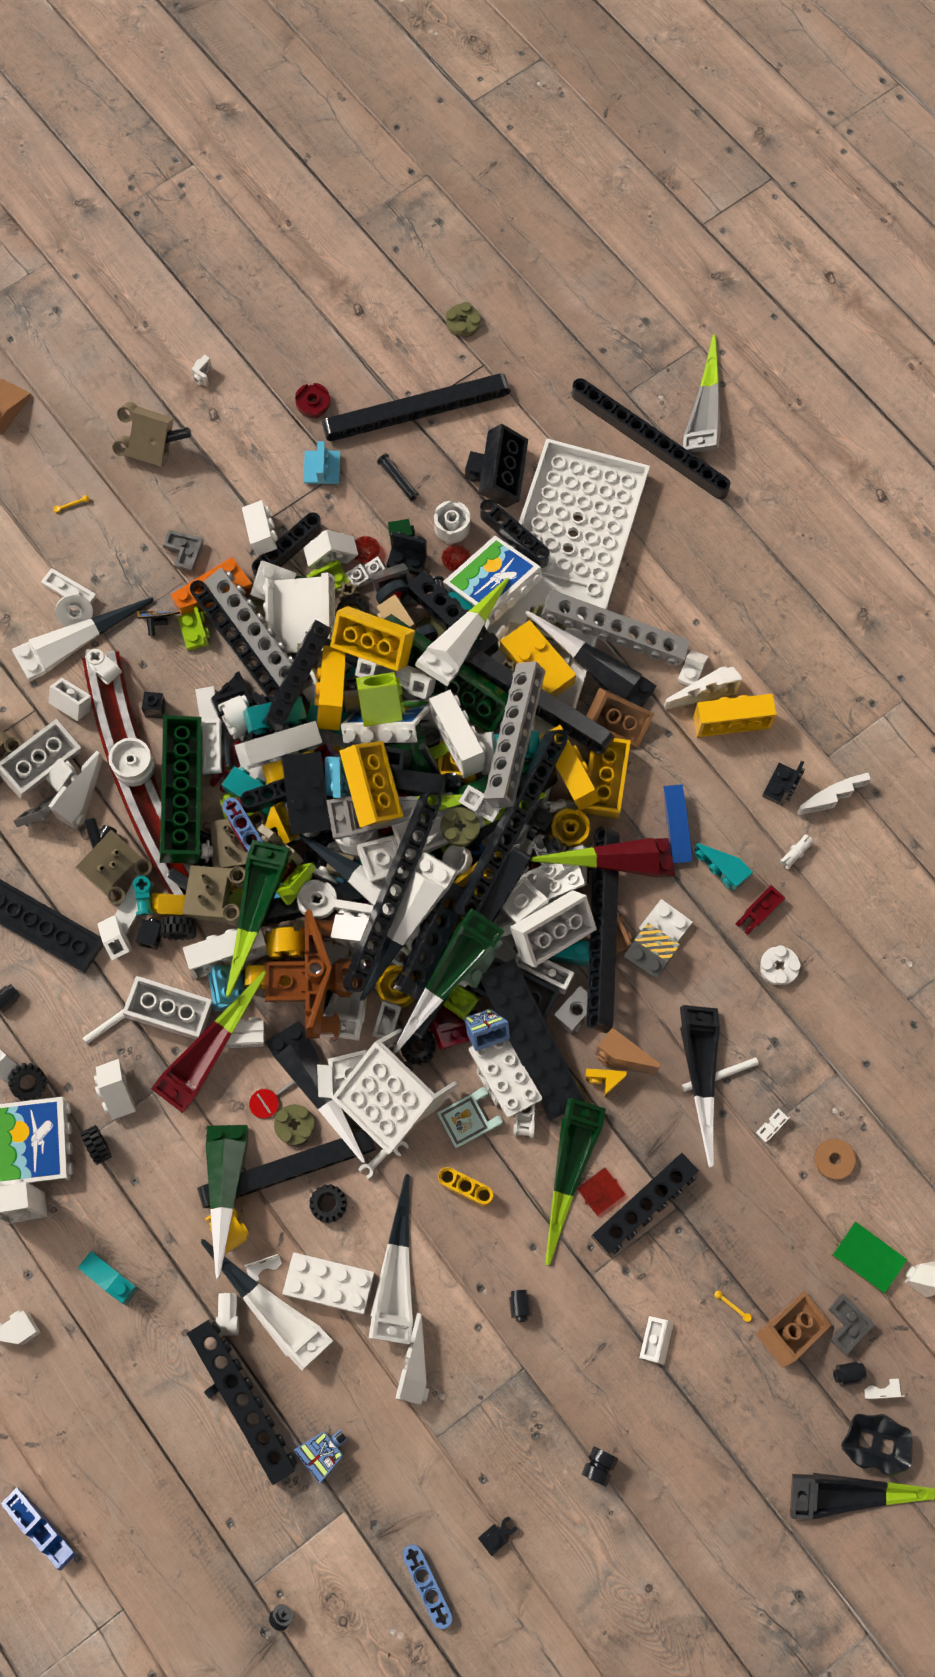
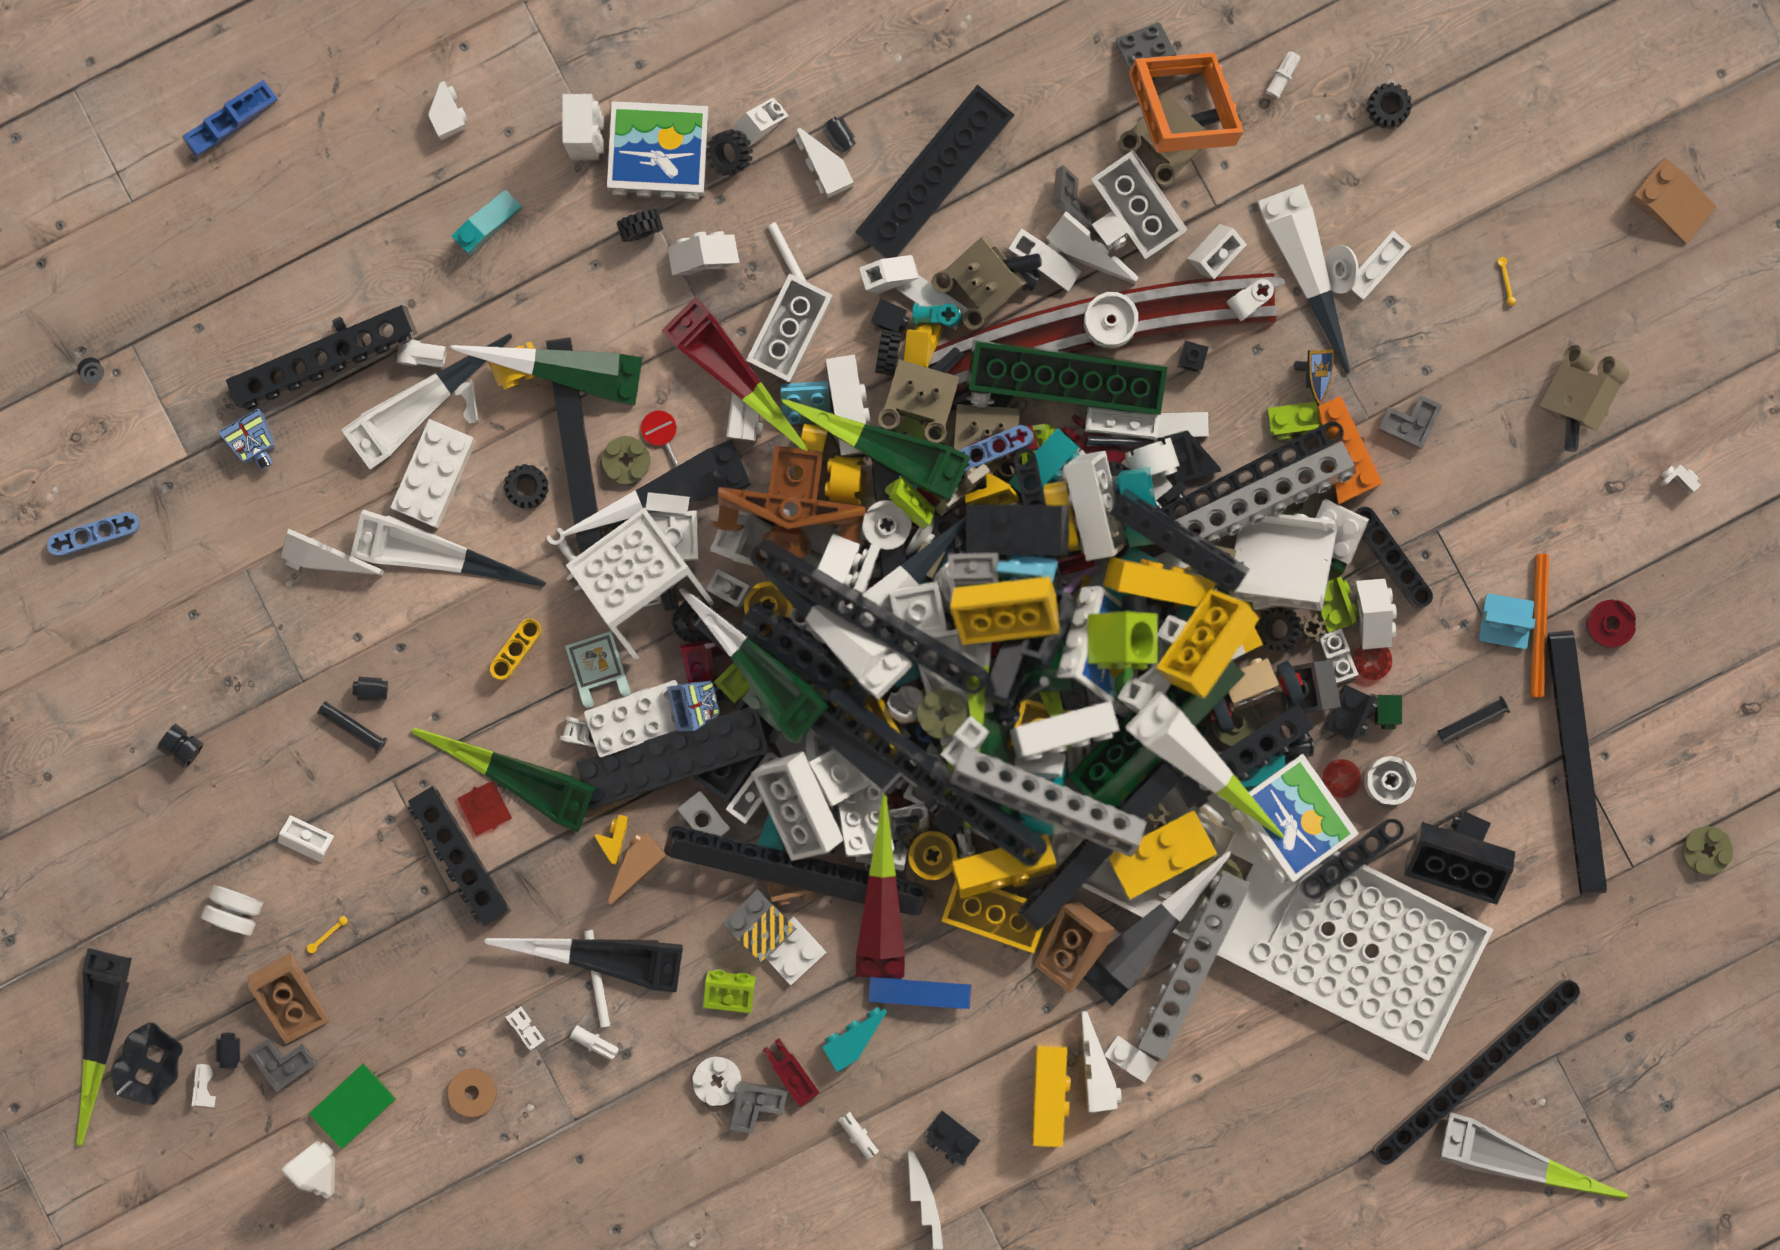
camera: 100 degrees right, 15 degrees up
white brick [242,500,278,556] -> none
black plate [478,1516,517,1556] -> none
none -> white wheel [201,885,264,935]
none -> black pin [317,701,388,755]
none -> white axle [570,1025,618,1060]
none -> lime bracket [703,970,756,1013]
none -> flat silver plate [728,1081,788,1134]
none -> white slope [795,128,854,198]
none -> white slope [1008,229,1082,292]
none -> orange axle [1530,553,1549,698]

